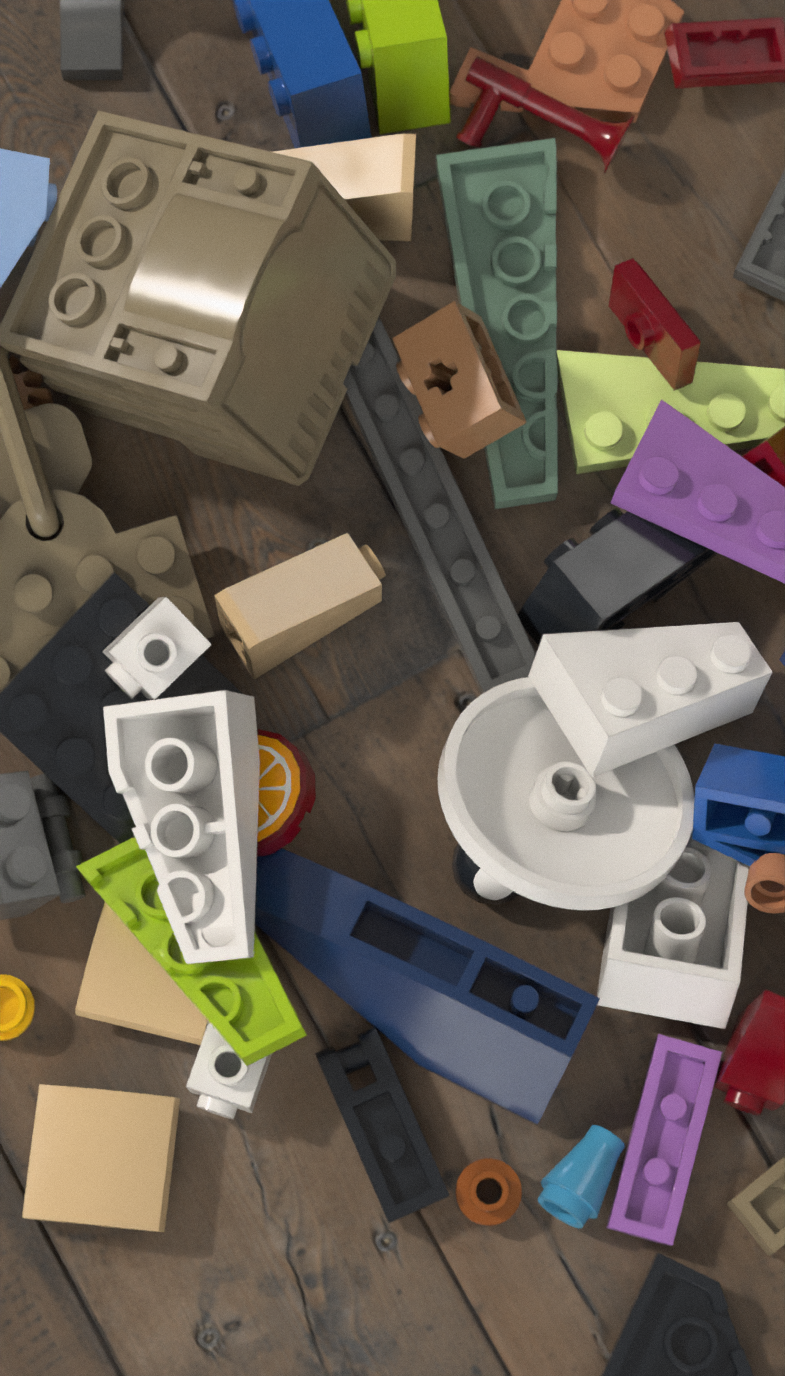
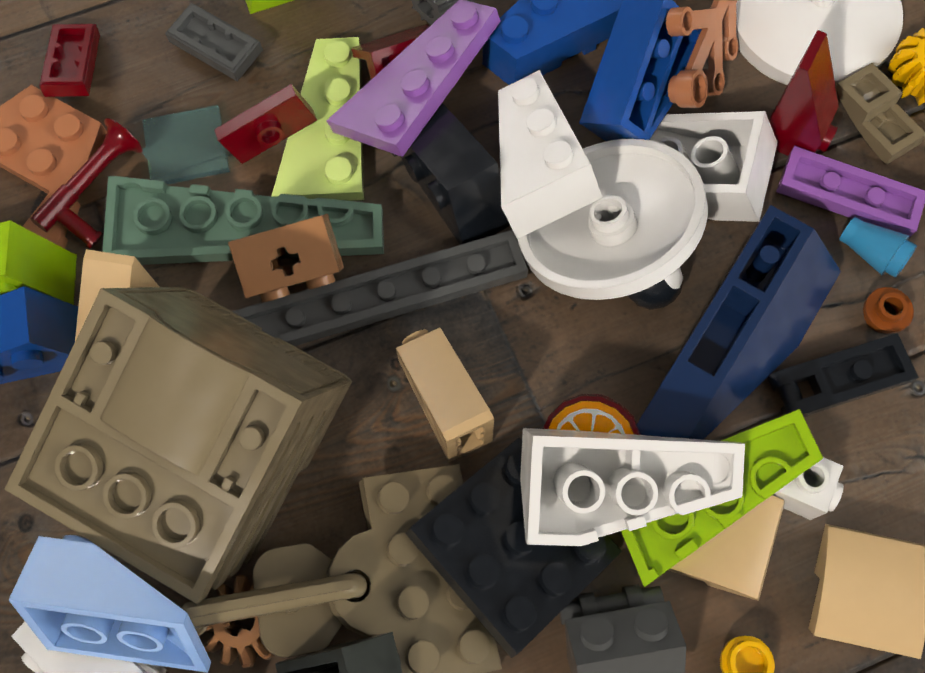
camera: 80 degrees left, 5 degrees down
white brick [102,597,212,700] -> none
none -> clear light blue piece [142,105,230,184]

